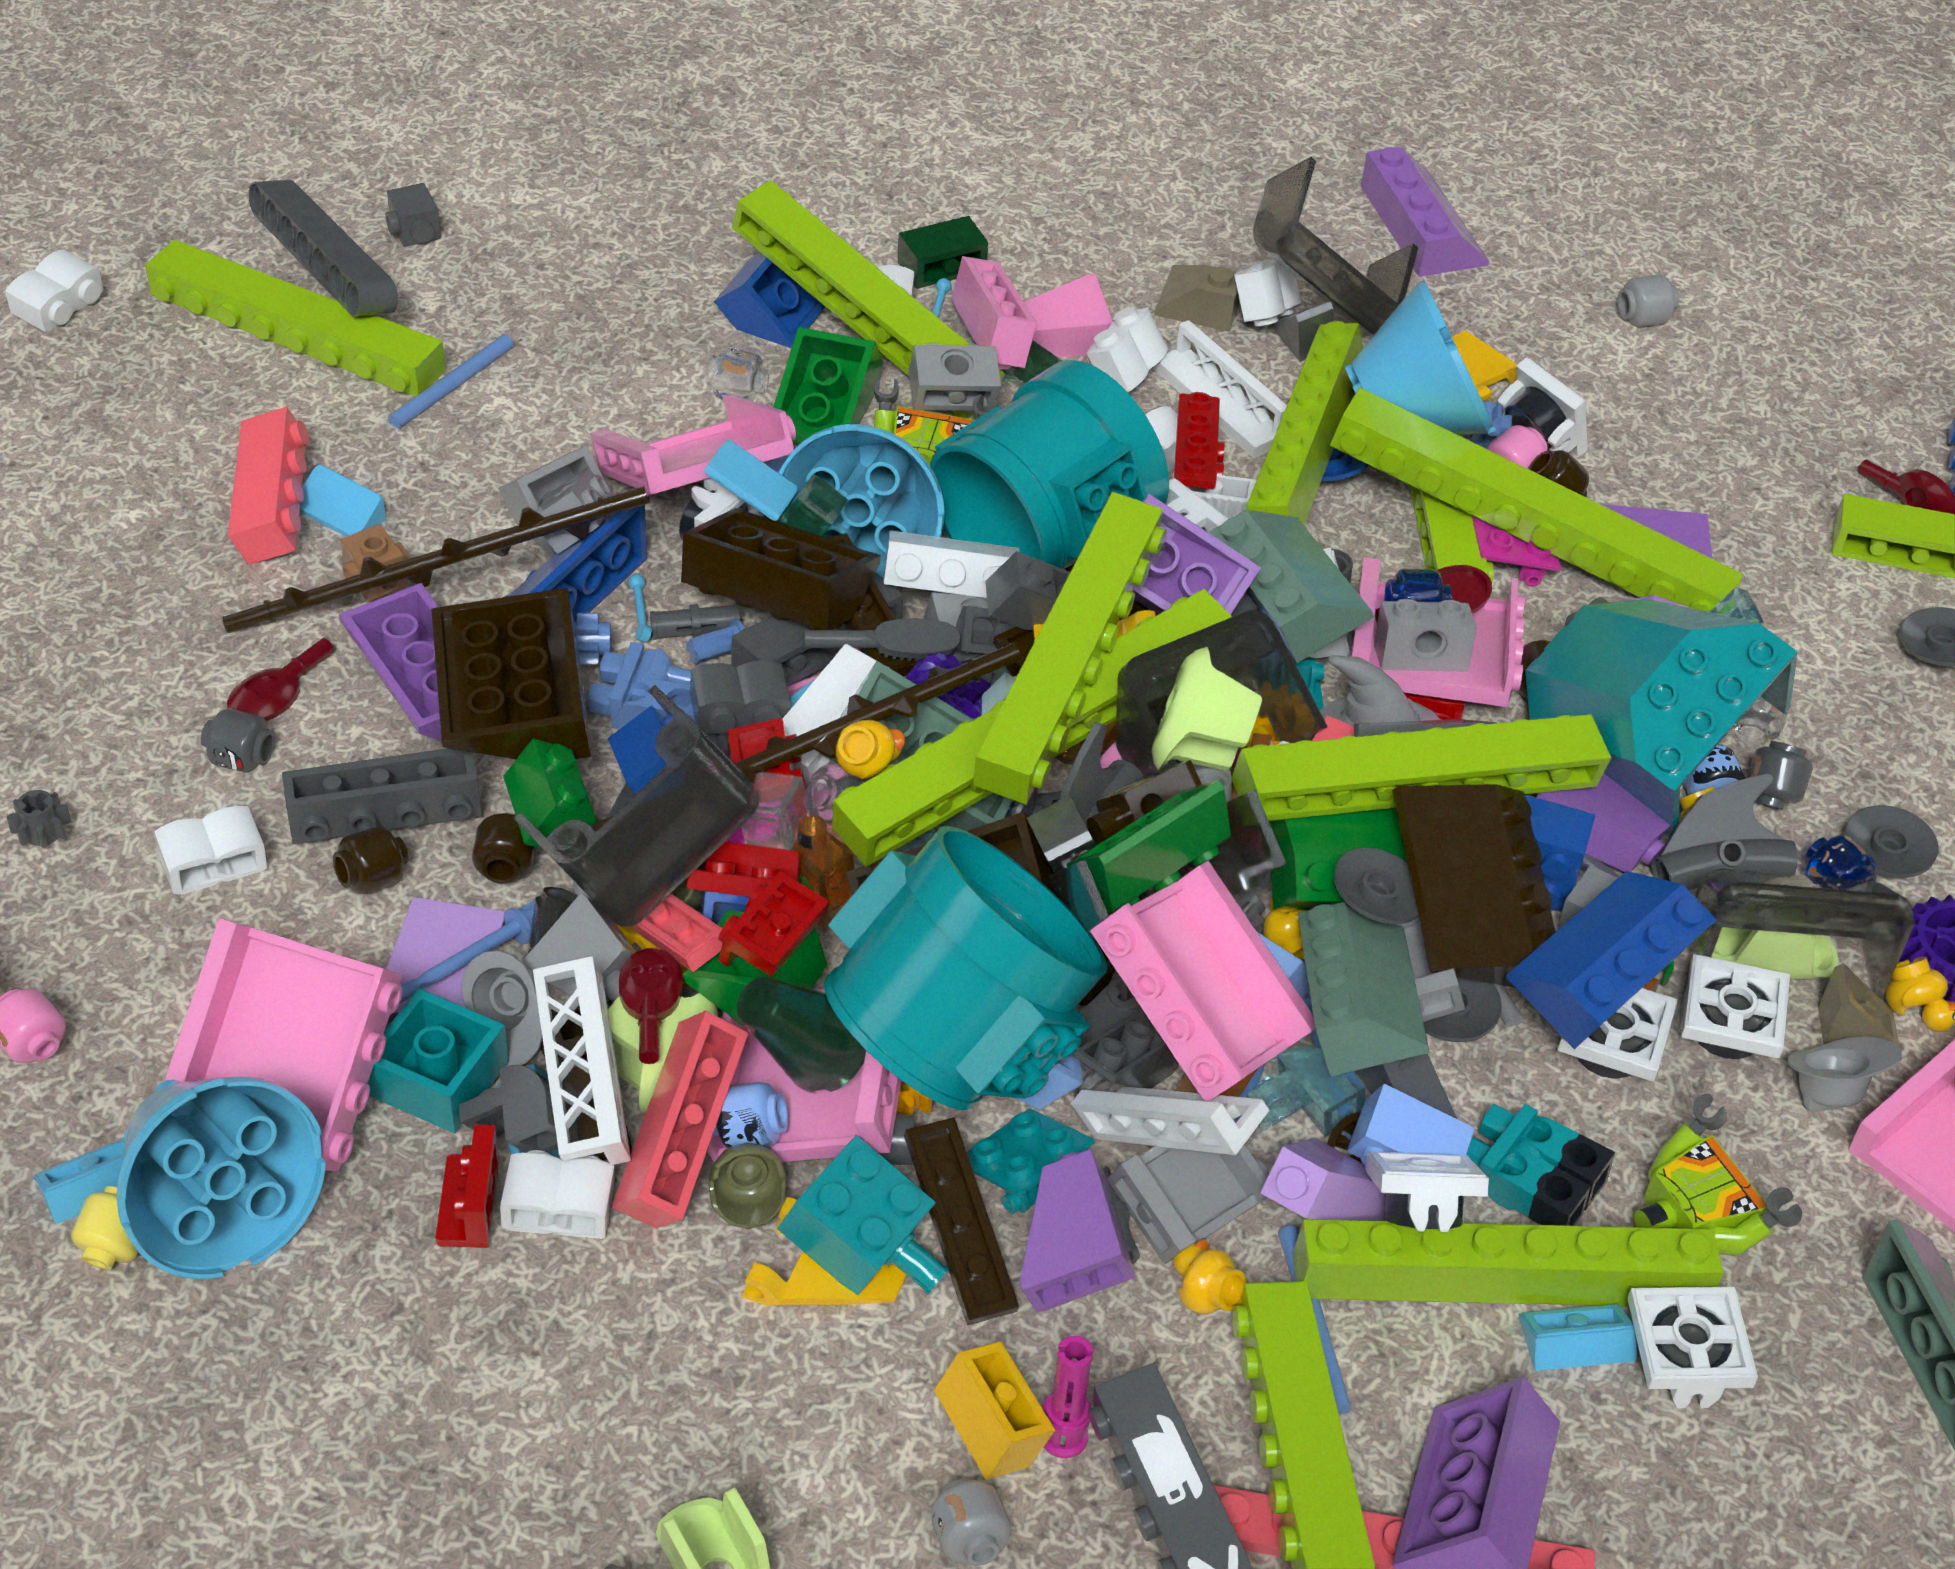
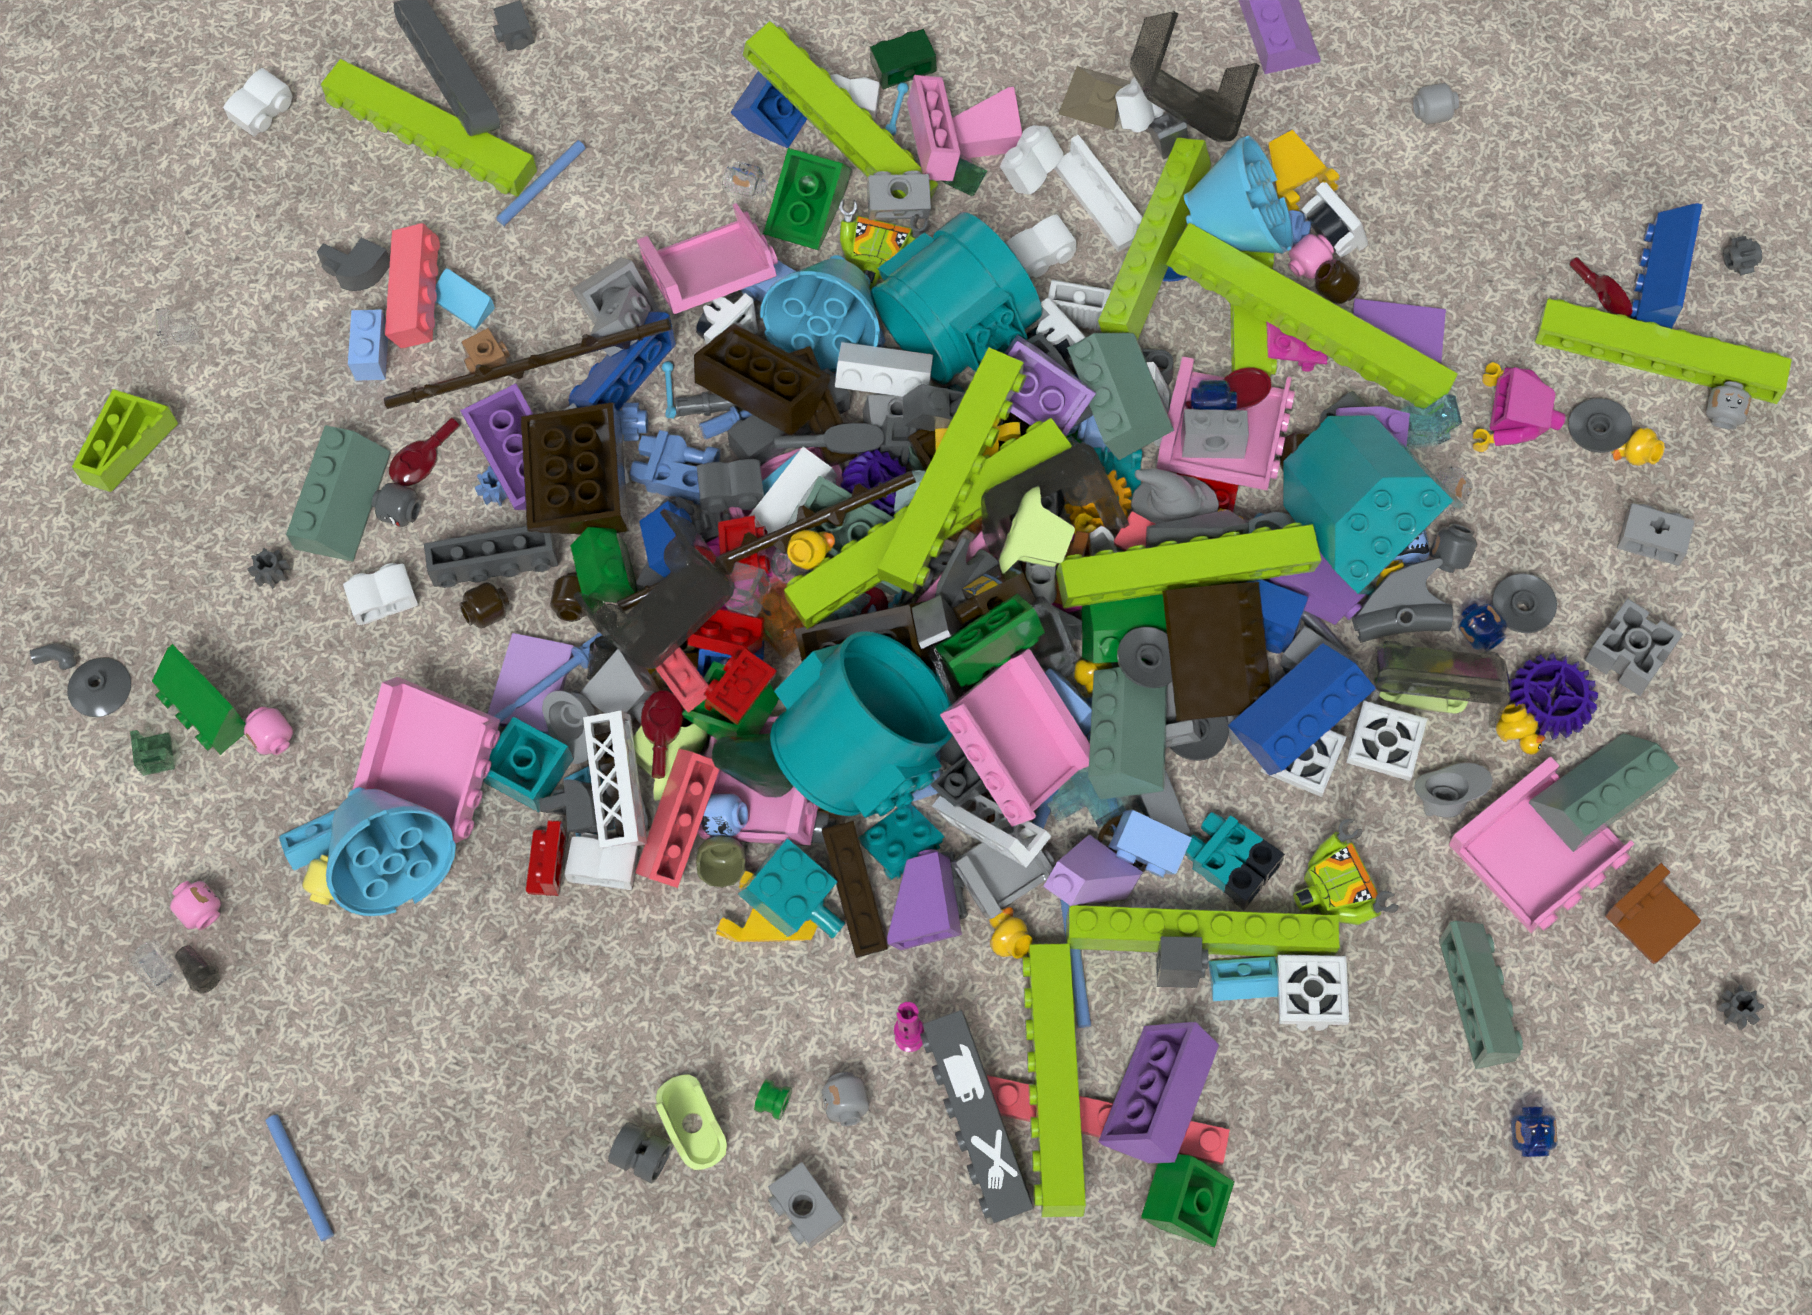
camera: 10 degrees right, 20 degrees up
medium azure slope [704,440,798,521] -> none
clear green panel [777,473,848,536] -> none
yellow brick [934,1341,1055,1481] -> none
red bracket [1174,392,1225,489] -> none
white piece [1365,1151,1489,1232] -> none
dark tan slope [1818,963,1900,1048] -> none
none -> sand green slope [286,425,391,562]
none -> dark grey brick [317,237,390,291]
none -> light blue brick [348,310,388,381]
none -> medium blue gear [475,466,507,506]
none -> green wheel [754,1078,792,1121]
none -> dark grey brick [1156,936,1208,988]
none -> dark pink torso [1473,362,1565,452]

